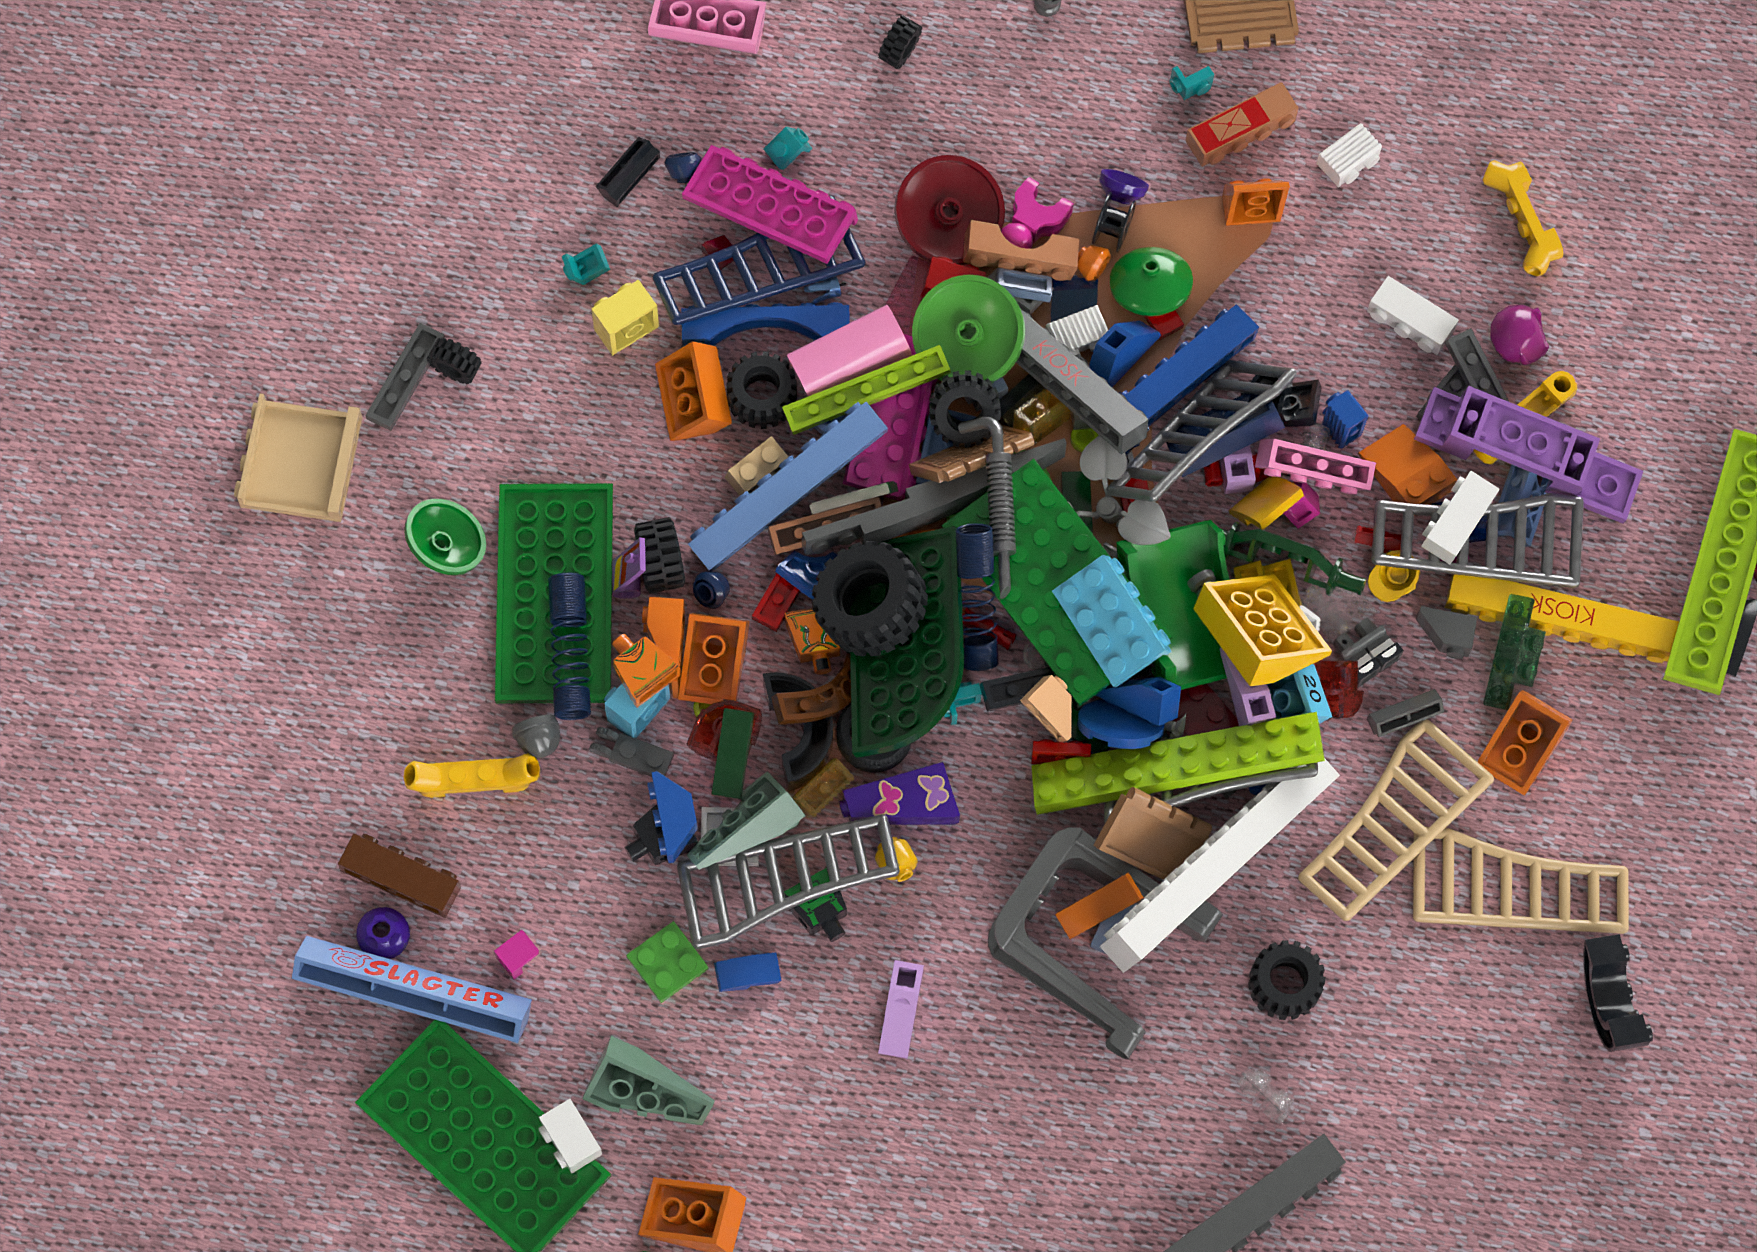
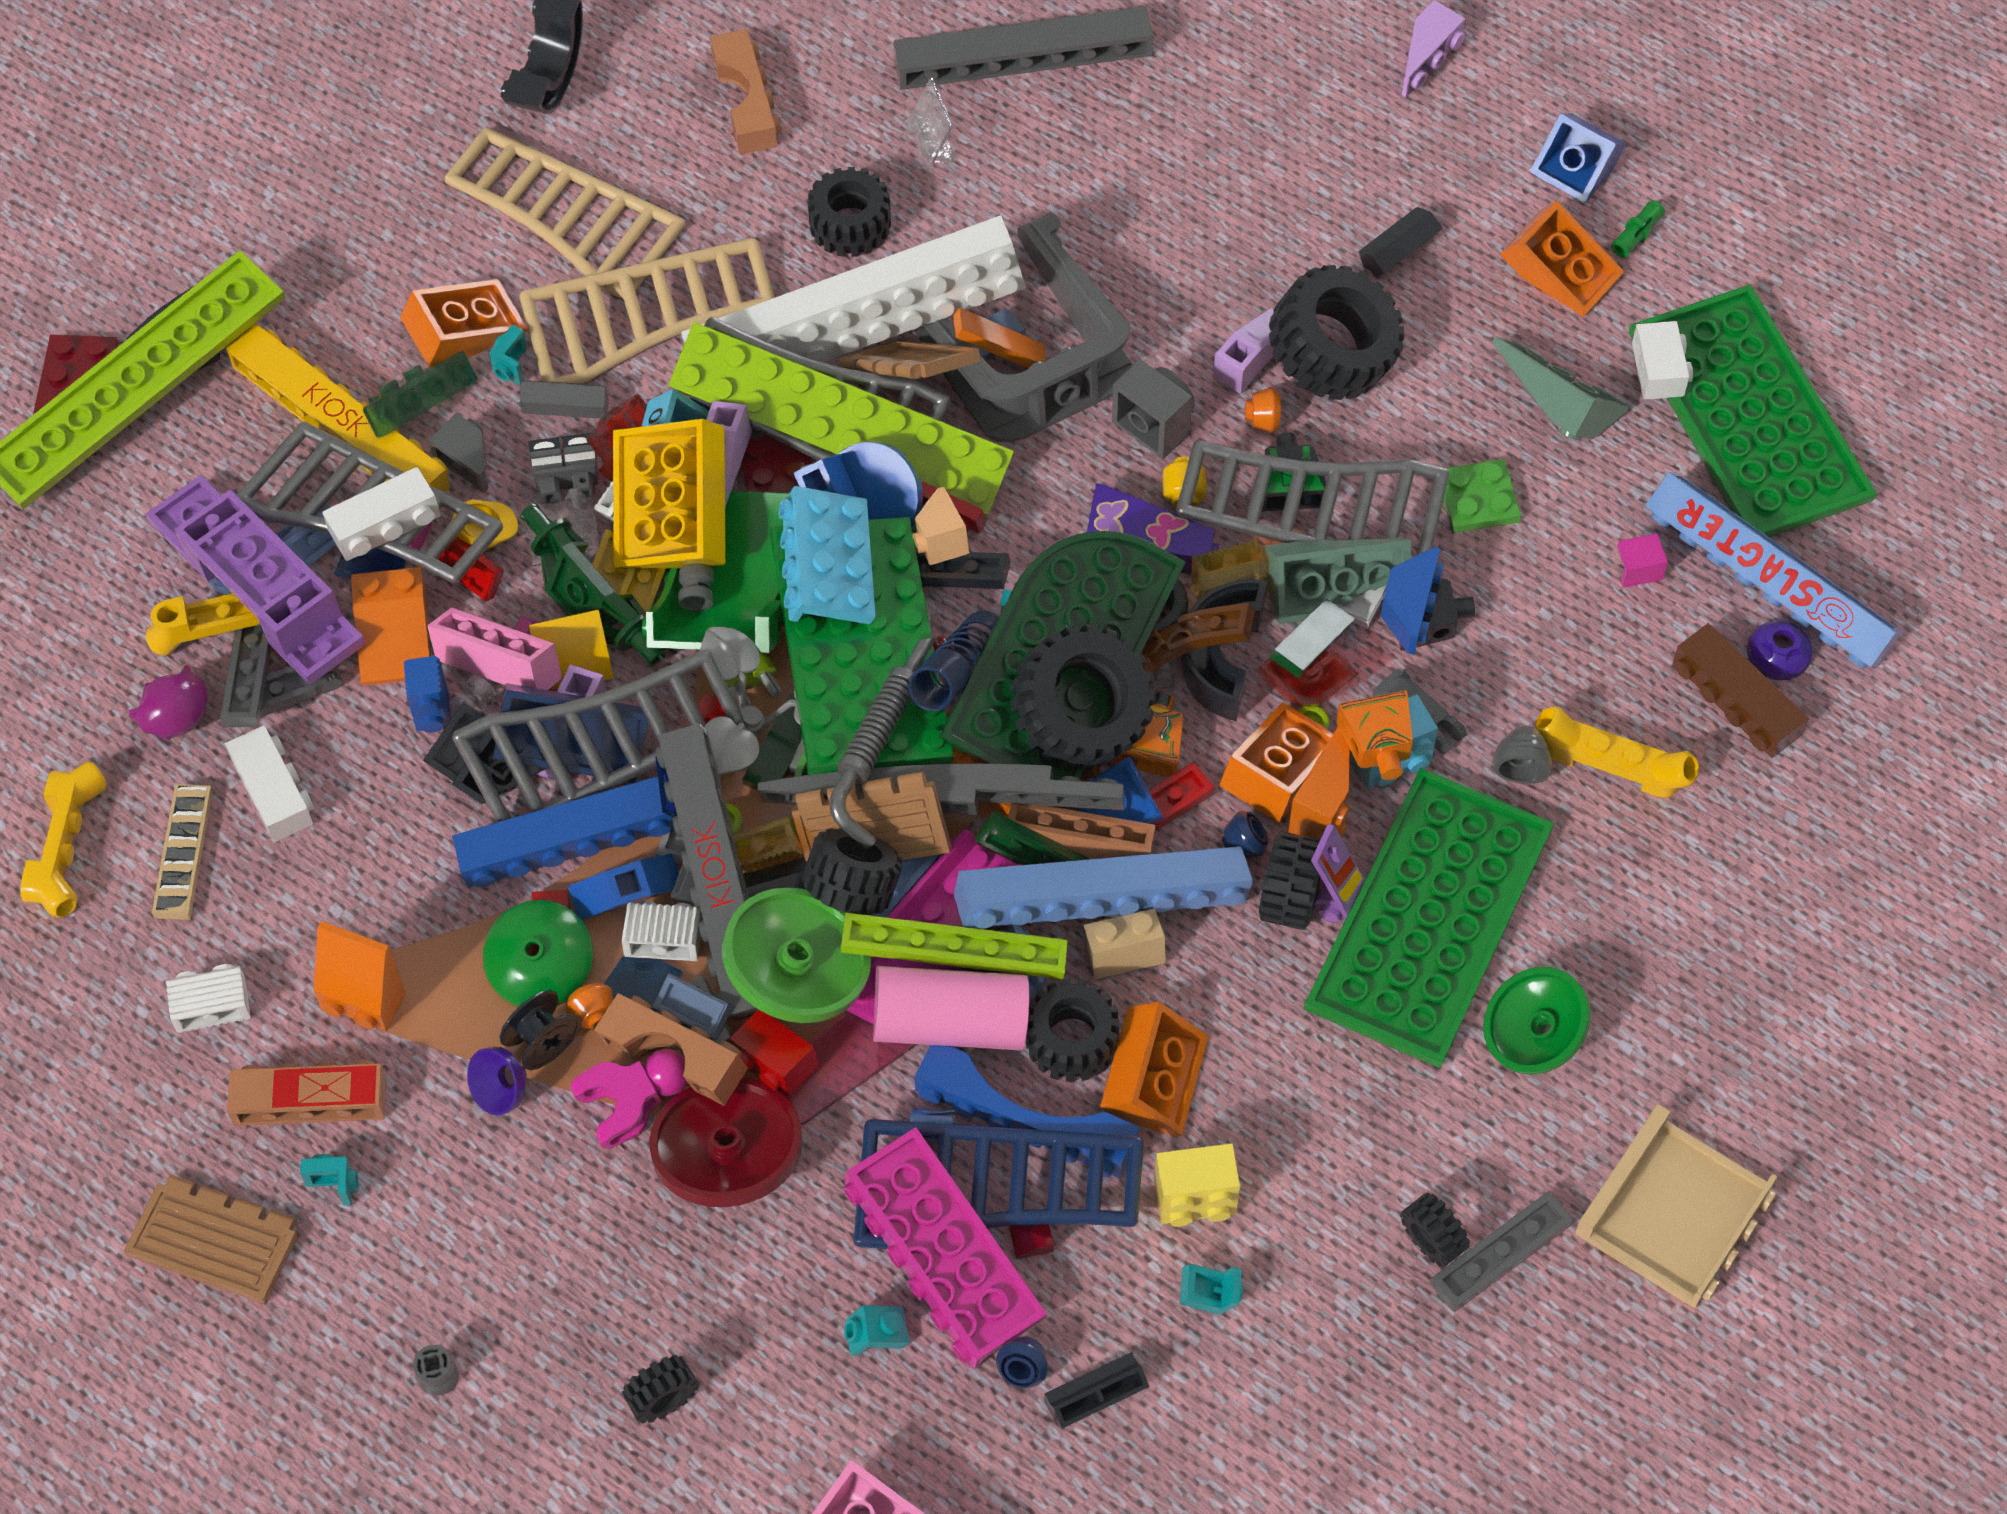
camera: 150 degrees left, 10 degrees down
dark blue piece [548,573,591,720] -> none
blue slope [714,952,782,992] -> none
none -> tile [152,784,213,920]
none -> teal bracket [489,325,527,385]
none -> nougat arch [710,29,781,155]
none -> dark grey piece [1112,359,1195,459]
none -> orange cone [1245,387,1281,434]
none -> black tyre [1269,265,1405,400]
none -> black piece [1358,207,1443,278]

